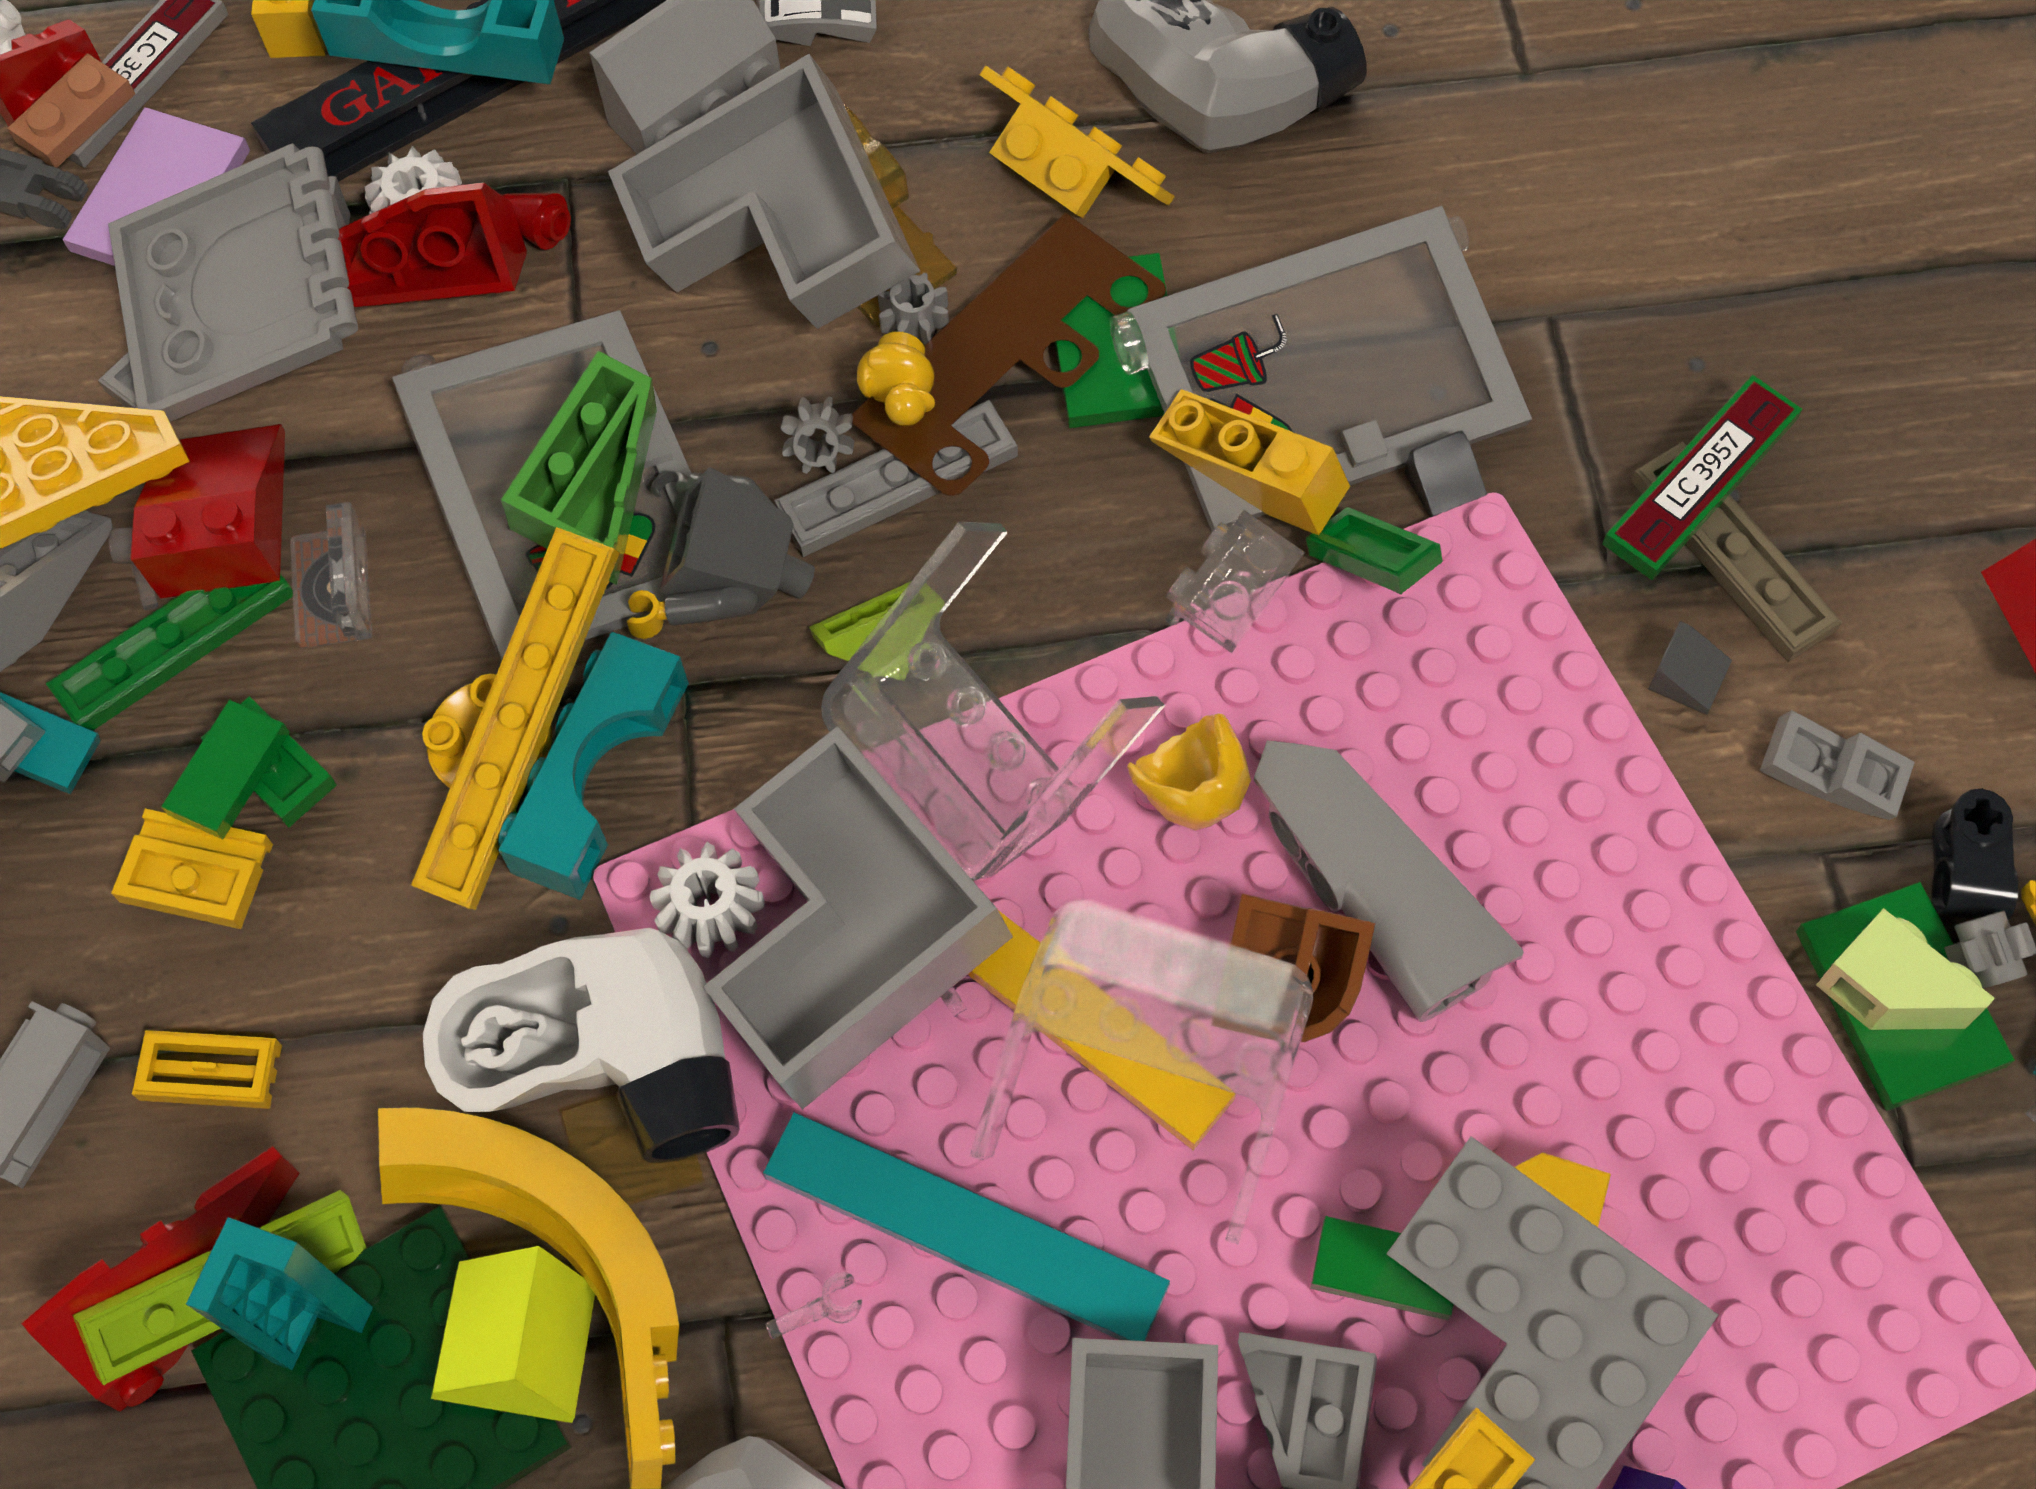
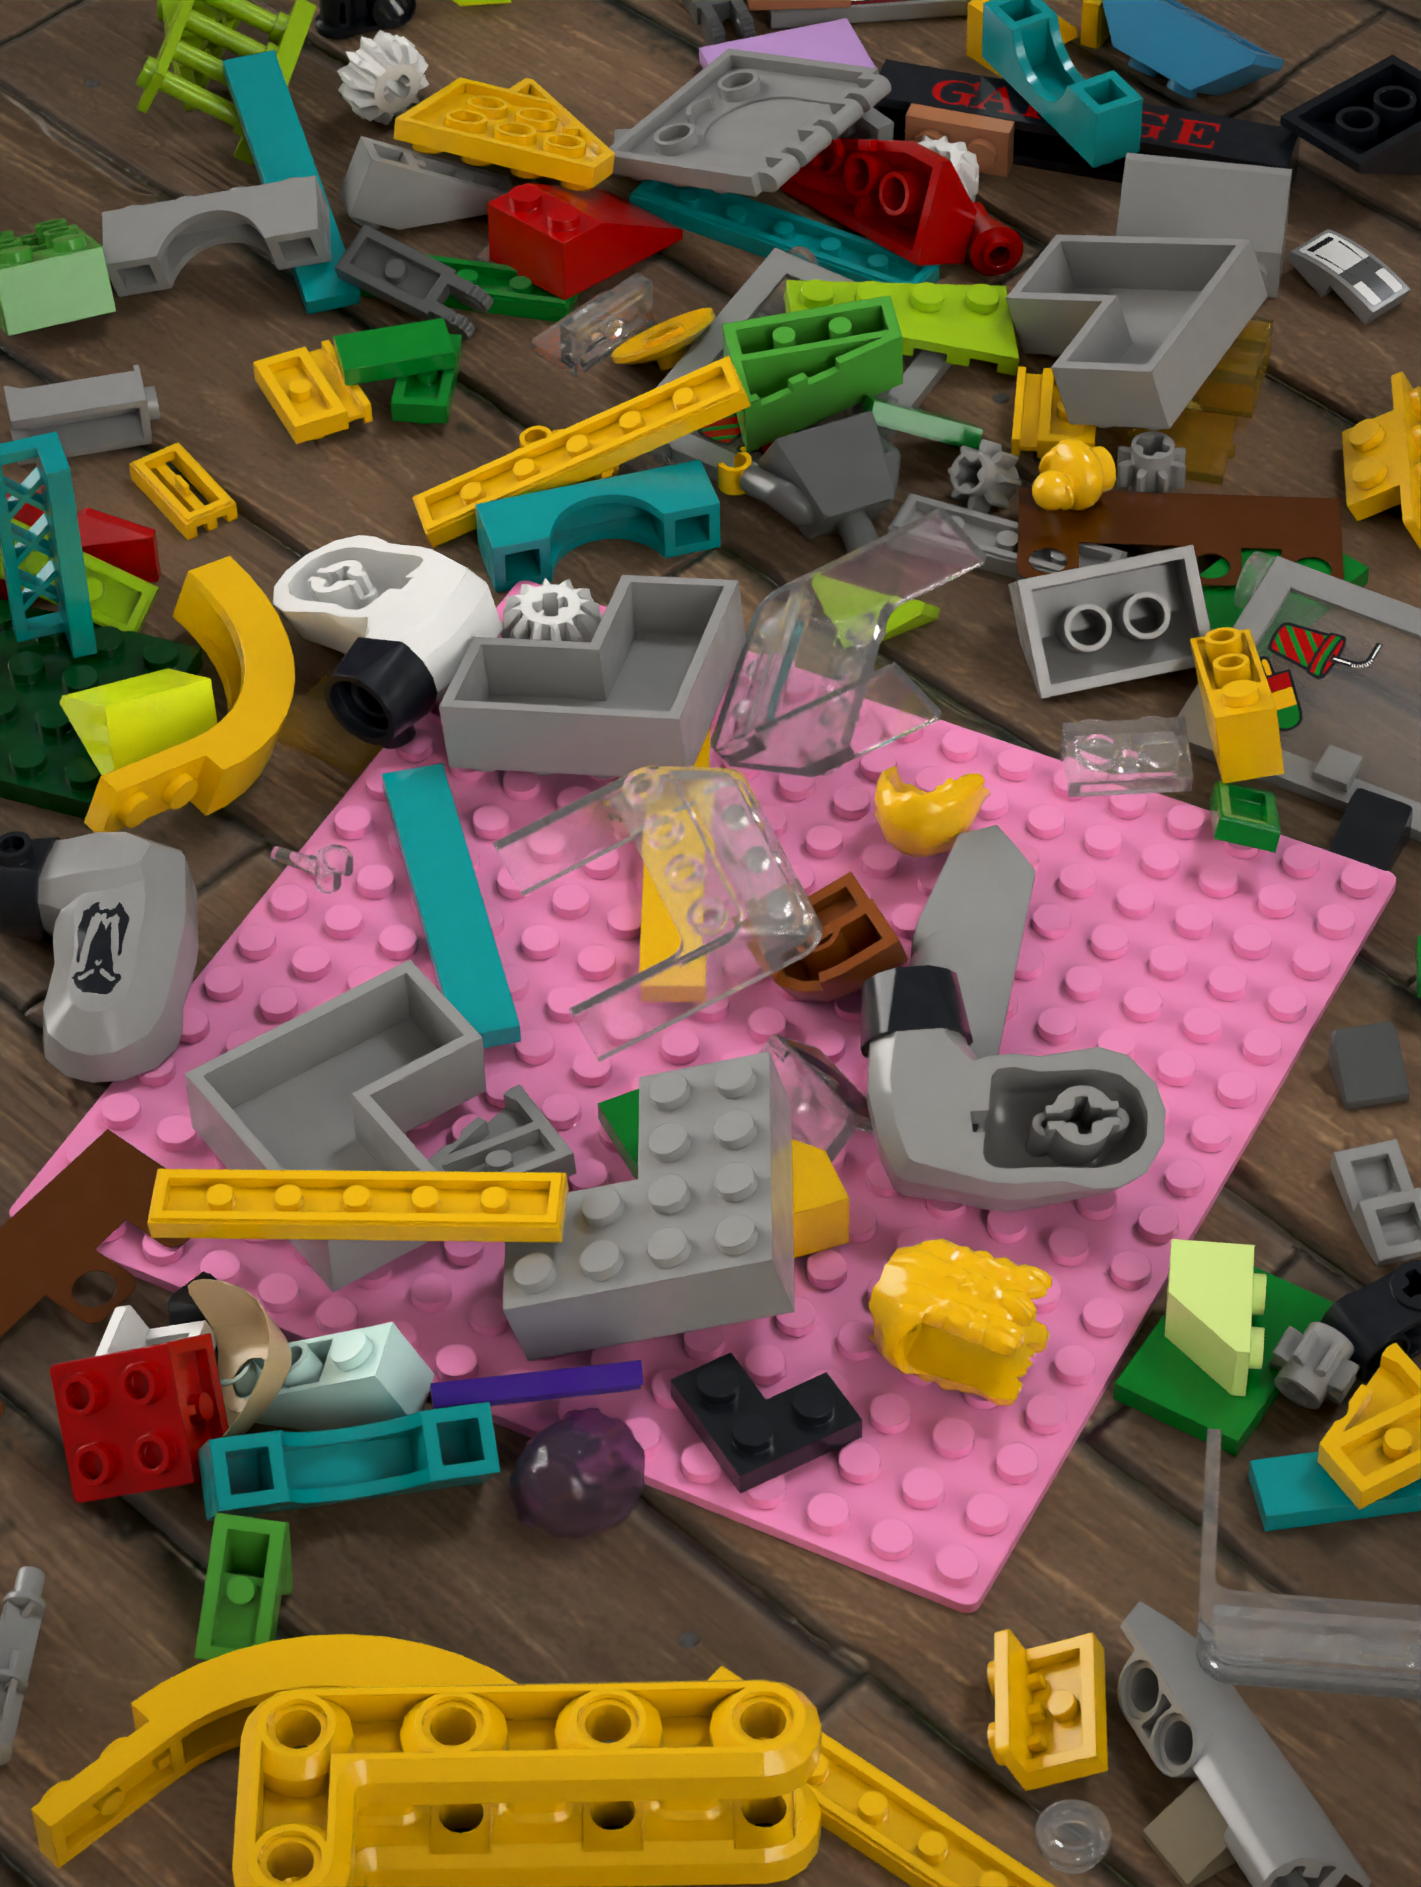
camera: 50 degrees right, 20 degrees down
none -> dark grey hinge [335,225,494,341]
none -> yellow dish [611,308,716,370]
none -> teal tile [629,179,940,284]
none -> black plate [670,1353,862,1493]
none -> clear panel [758,1033,874,1163]
none -> lime wing [784,279,1019,376]
none -> tile [859,394,984,449]
none -> light grey piece [860,965,1166,1212]
none -> yellow piece [868,1238,1052,1405]
none -> nougat plate [905,103,1015,177]
none -> light grey slope [1008,544,1211,699]
none -> yellow plate [1011,366,1096,458]

